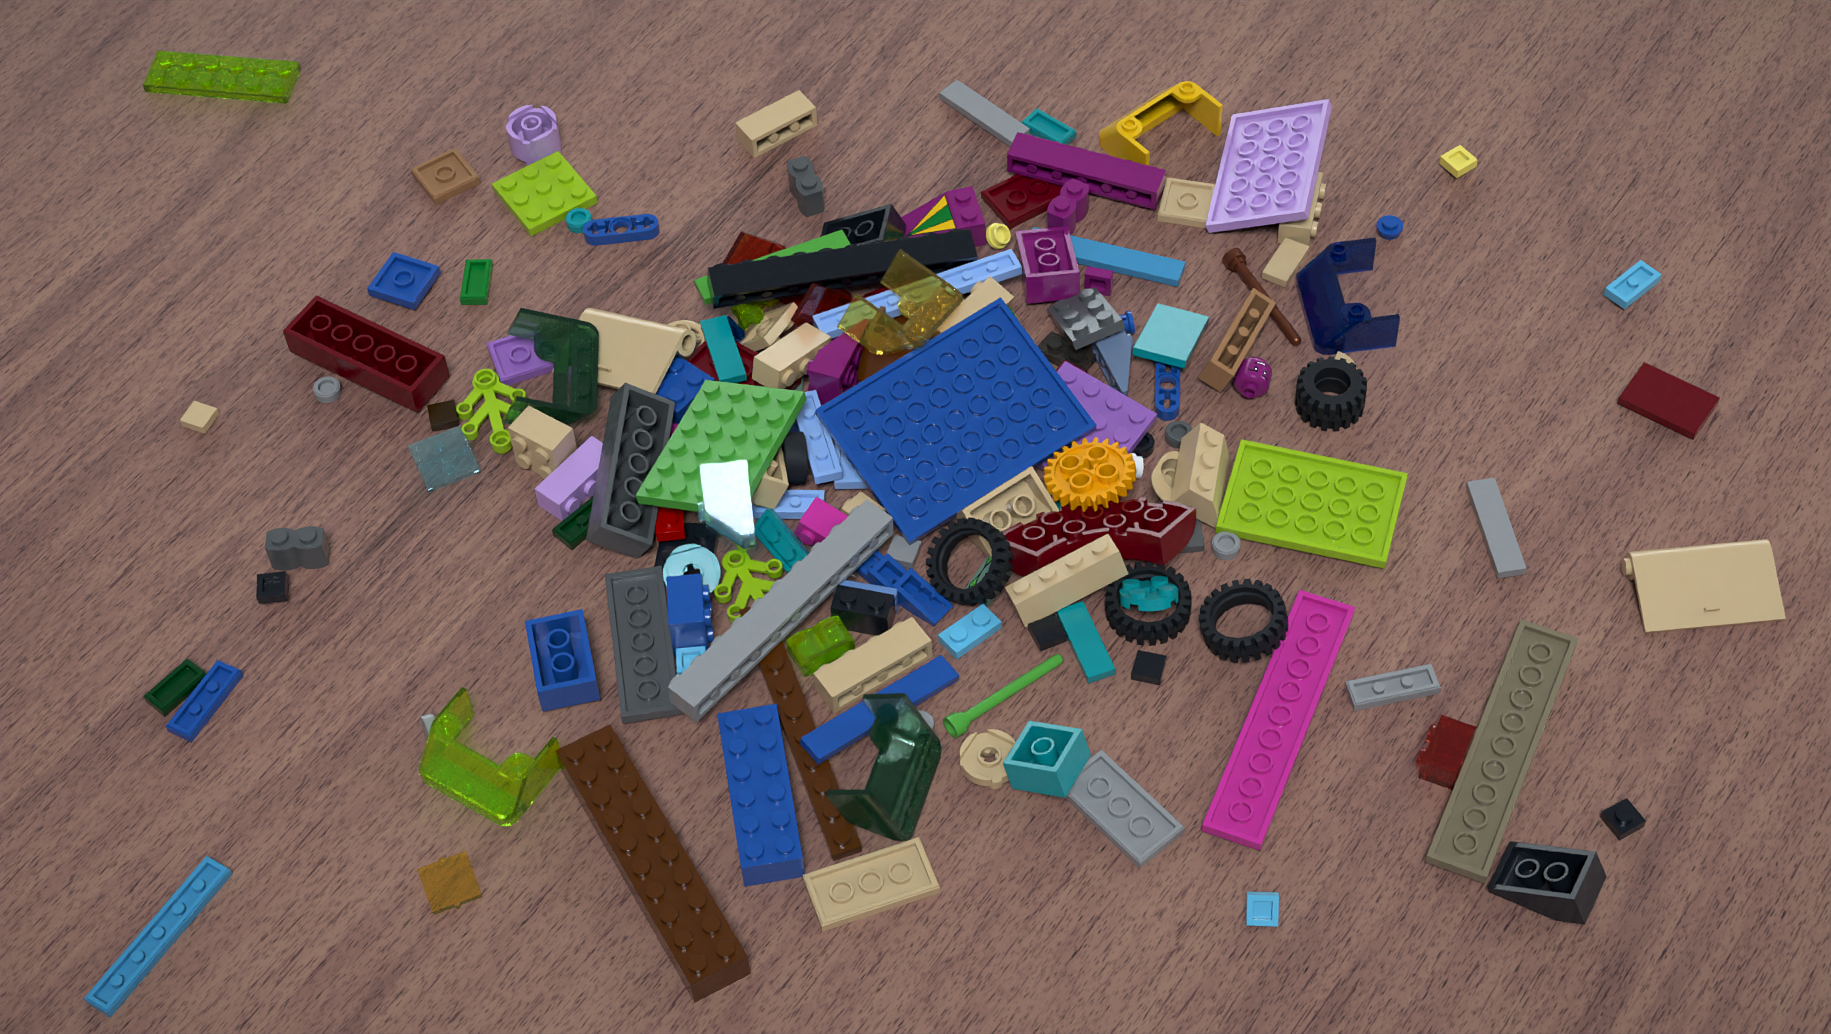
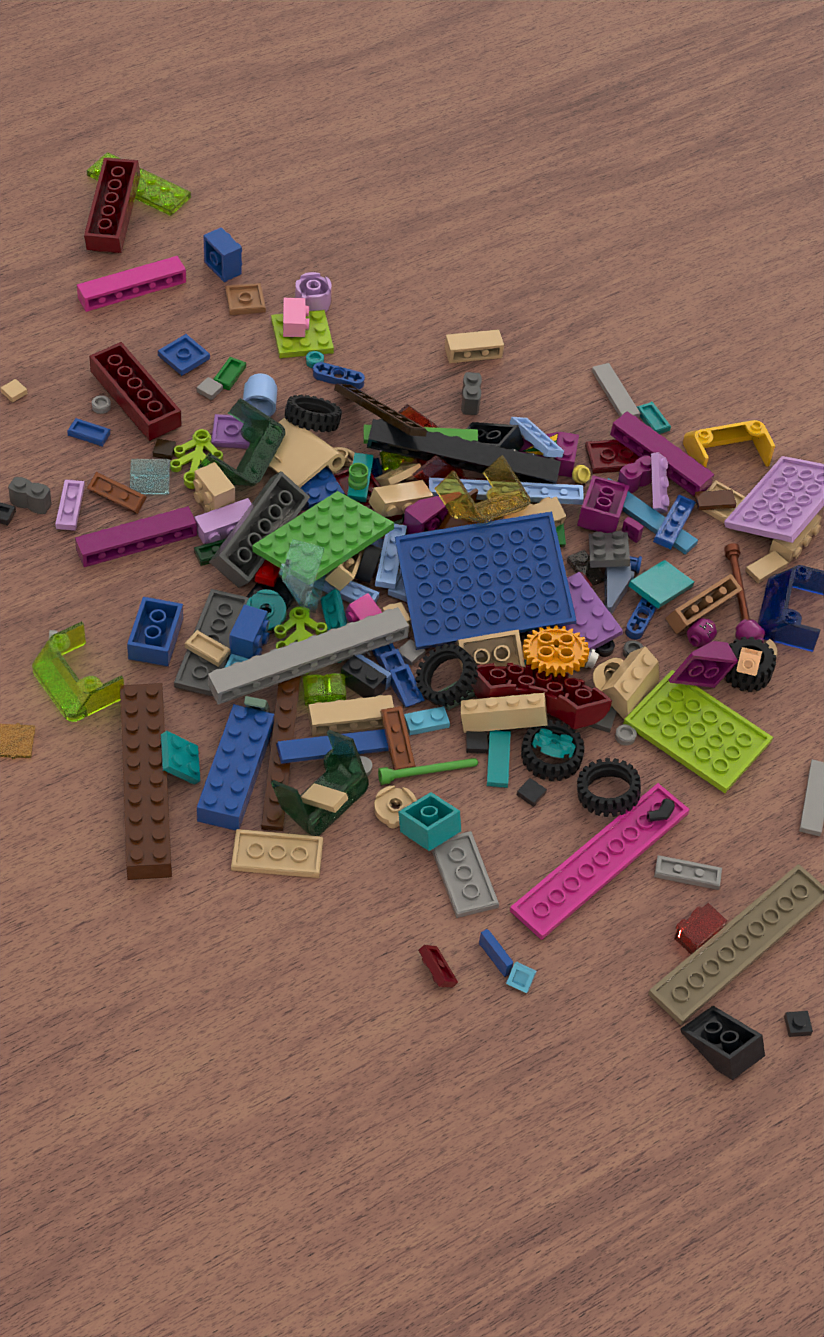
camera: 15 degrees right, 0 degrees up
none -> lavender plate [56,480,85,531]
none -> blue tile [67,418,111,447]
none -> magenta brick [75,506,197,567]
none -> dark pink brick [77,256,186,312]
none -> dark red brick [84,157,141,253]
none -> dark orange tile [87,472,147,514]
none -> teal plate [161,731,200,785]
none -> tan tile [185,630,231,667]
none -> light grey tile [197,377,223,400]
none -> blue brick [203,227,242,282]
none -> light blue piece [242,373,278,419]
none -> sand green tile [244,696,270,712]
none -> bright pink brick [283,298,309,337]
none -> black tyre [284,395,342,432]
none -> tan tile [301,783,348,813]
none -> dark brown tile [334,383,427,437]
none -> bright green wheel [348,463,368,490]
none -> dark orange tile [380,706,416,770]
none -> dark red plate [418,945,458,988]
none -> blue tile [479,929,513,977]
none -> light blue plate [509,417,564,458]
none -> black arm [647,798,675,822]
none -> lavender plate [651,452,669,513]
none -> blue tile [653,495,696,550]
none -> magenta slope [668,641,738,688]
none -> reddish brown tile [694,489,737,511]
none -> magenta head [735,619,765,643]
none -> light nougat bracket [737,647,762,676]

